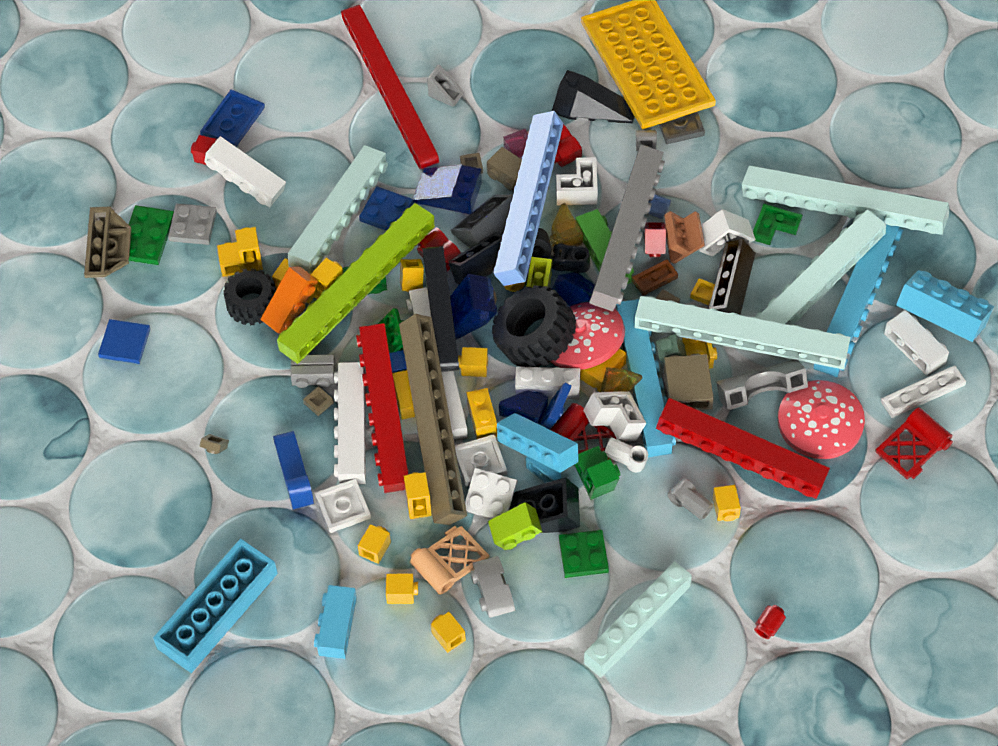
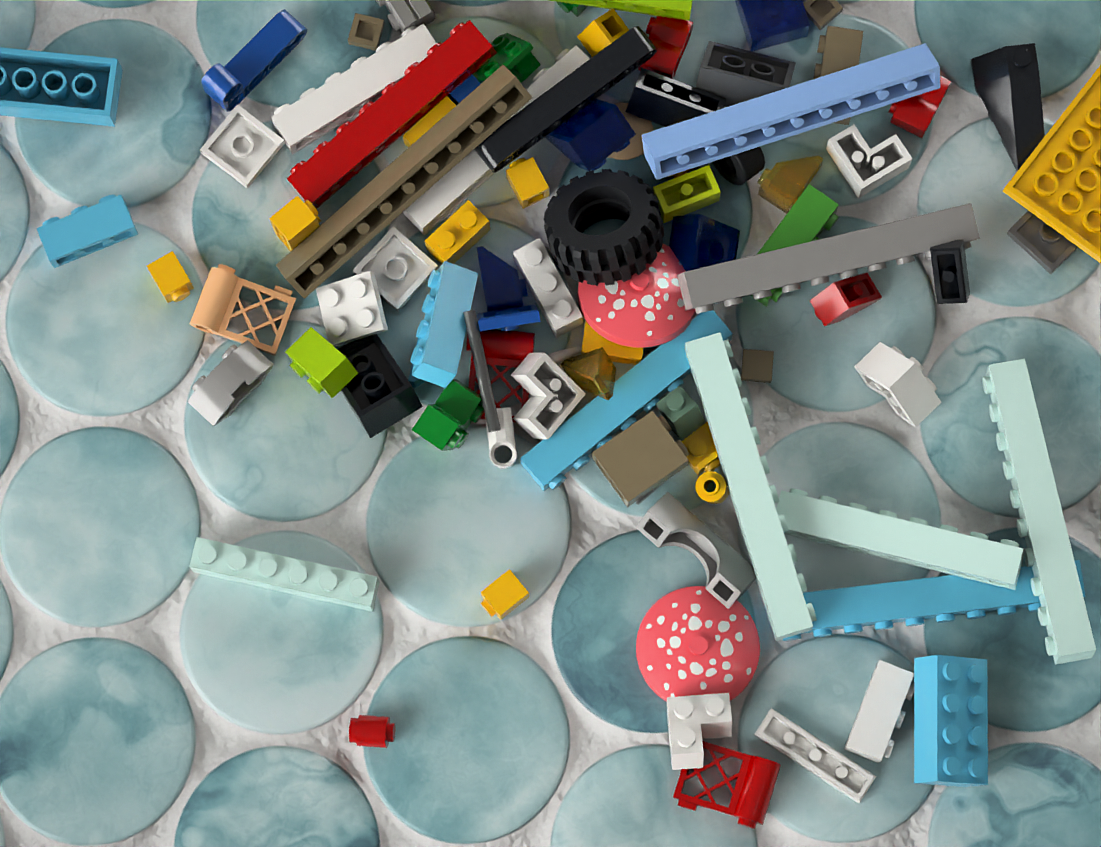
camera: 60 degrees right, 20 degrees up
yellow brick [358,524,391,564] -> none
yellow brick [431,611,466,653] -> none
clear pink brick [503,129,529,159] -> none
black piece [552,244,590,273] -> none
green plate [559,530,609,578] -> none
dark orange plate [632,259,678,296] -> none
light grey brick [636,130,657,151] -> none
medium blue tile [648,194,671,219] -> none
red brick [656,398,830,499] -> none
nougat bracket [664,211,705,264] -> none
light grey piece [667,478,713,520] -> none
yellow plate [690,278,715,306] -> none
dark brown brick [709,239,756,315] -> none
green plate [753,204,803,245] -> none
none -> dark grey bar [463,310,501,433]
none -> white brick [667,693,732,770]
none -> yellow brick [695,471,729,504]
none -> black slope [930,240,970,304]

